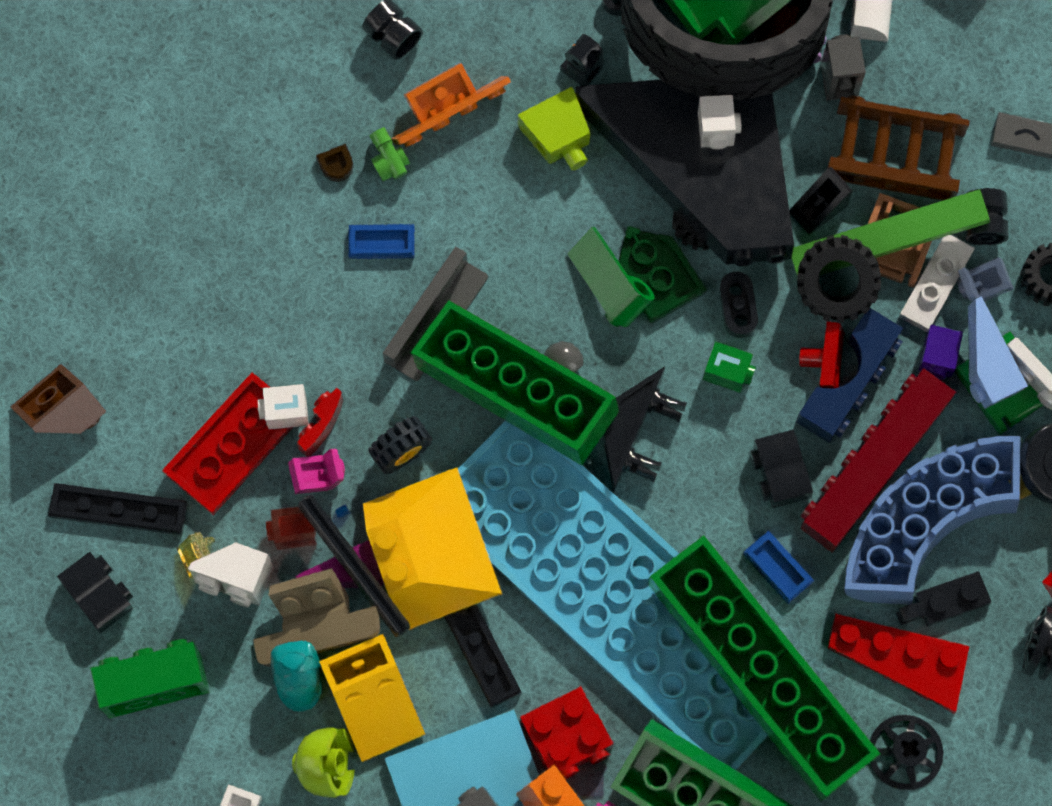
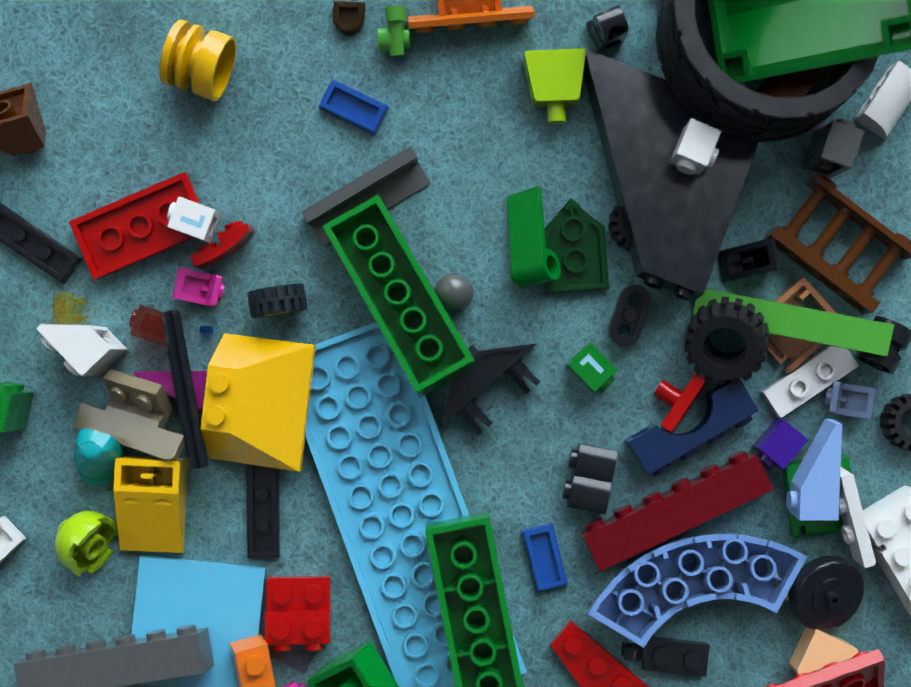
camera: 20 degrees right, 15 degrees up
none -> yellow wheel [159,19,237,102]

